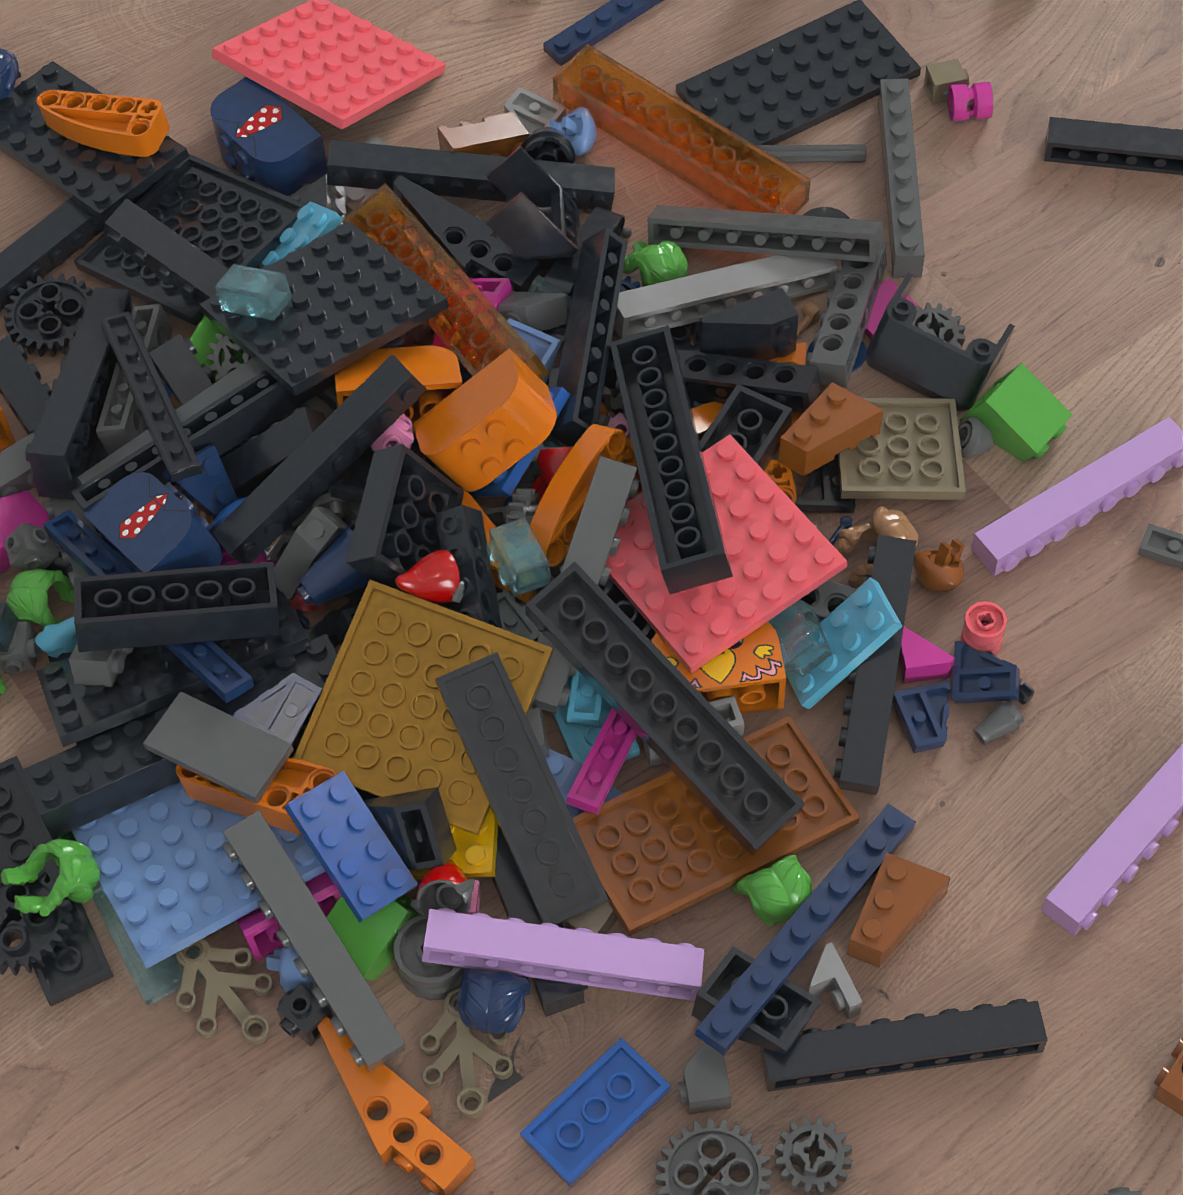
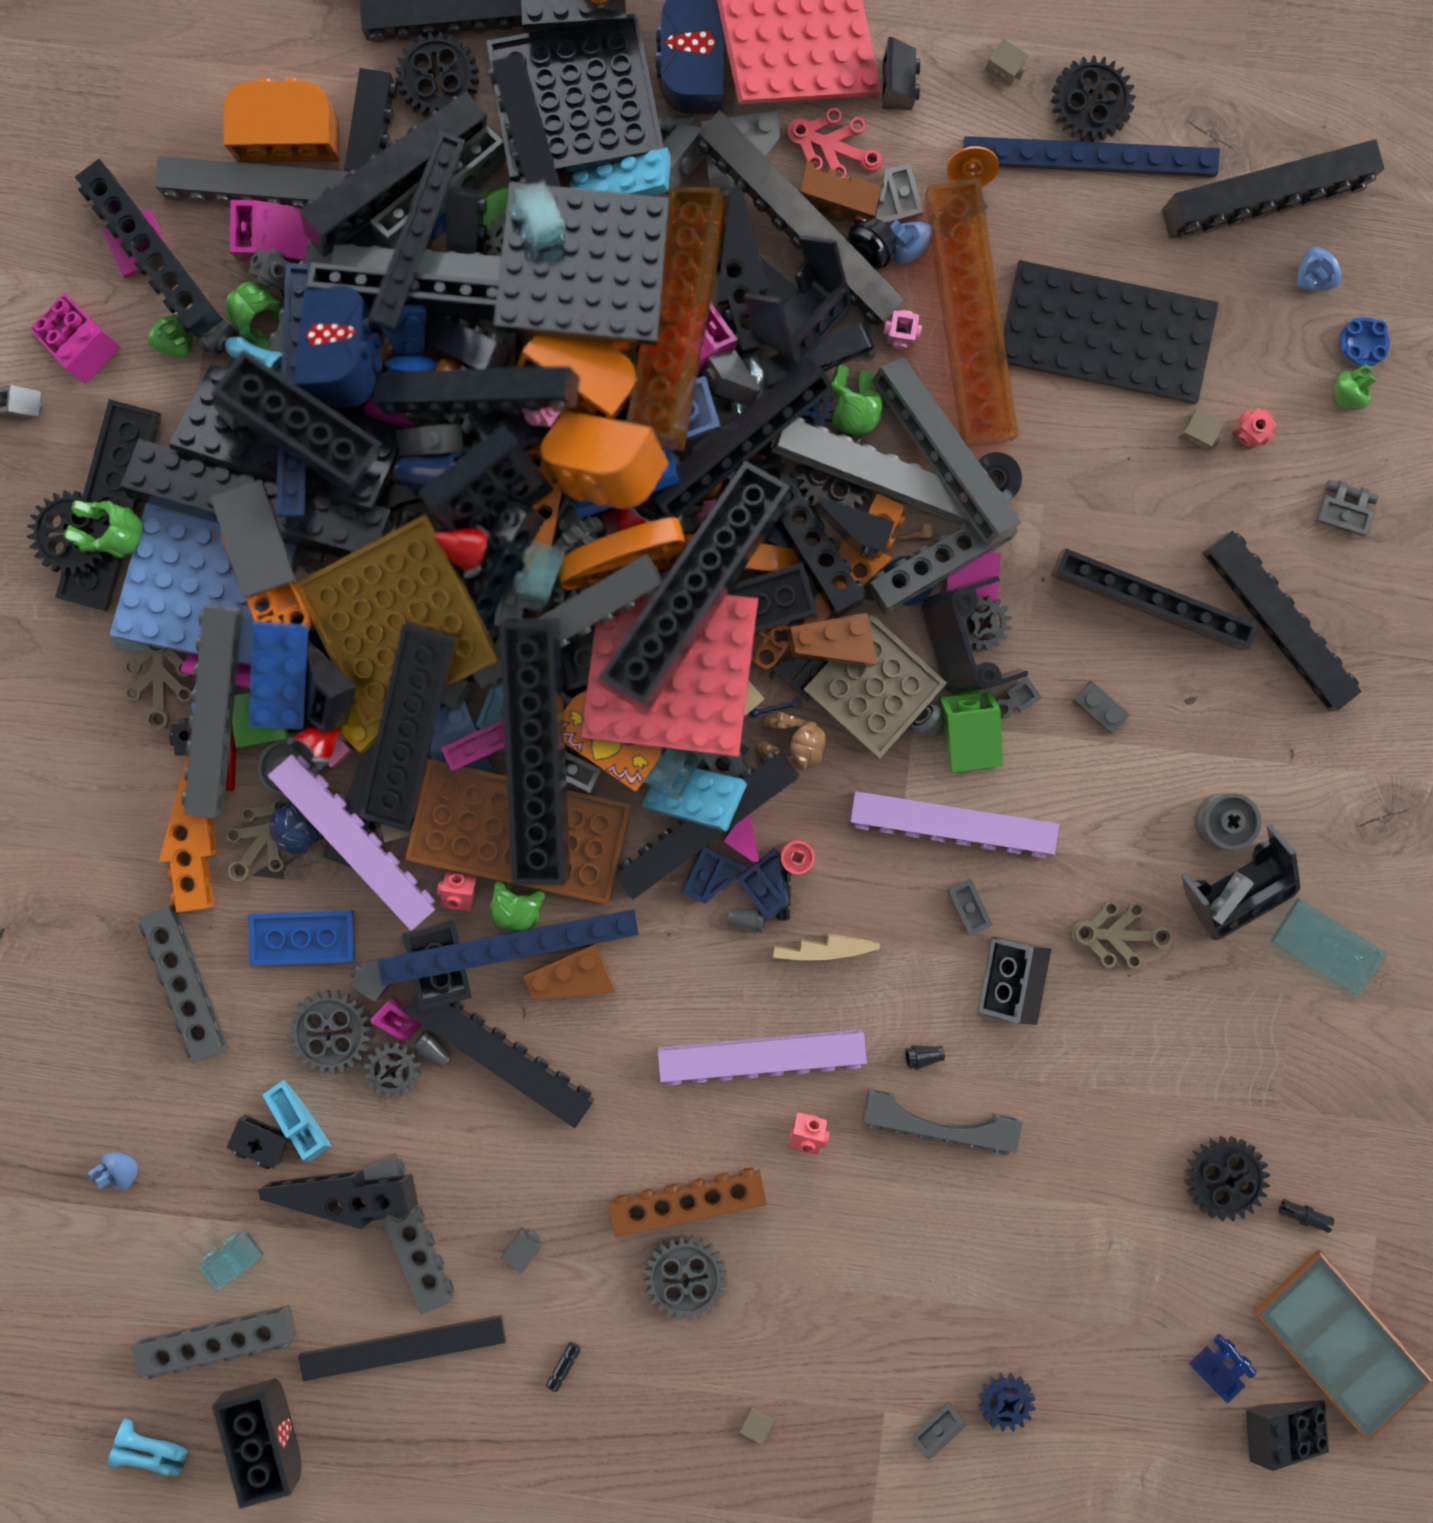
camera: 40 degrees right, 30 degrees up
wing [233,673,323,744] -> none
dark grey axle [755,144,866,162] -> none
light grey slope [809,942,863,1019] -> none
dark grey brick [878,79,925,278] -> none
dark orange piece [913,539,964,592] -> none
dark pink wheel [948,82,993,121] -> none
none -> dark pink slope [371,996,422,1043]
none -> dark grey cone [412,1031,451,1068]
none -> coral brick [437,871,477,912]
none -> tan slope [772,933,880,961]
none -> coral plant [788,108,882,178]
none -> black slope [882,37,921,110]
none -> bright pink brick [883,310,922,350]
none -> orange dish [947,146,999,189]
none -> dark grey plate [996,677,1042,719]
none -> black brick [1051,548,1259,651]
none -> dark grey plate [1073,681,1130,734]
none -> coral brick [1232,407,1277,449]
none -> dark grey plate [1315,480,1379,537]

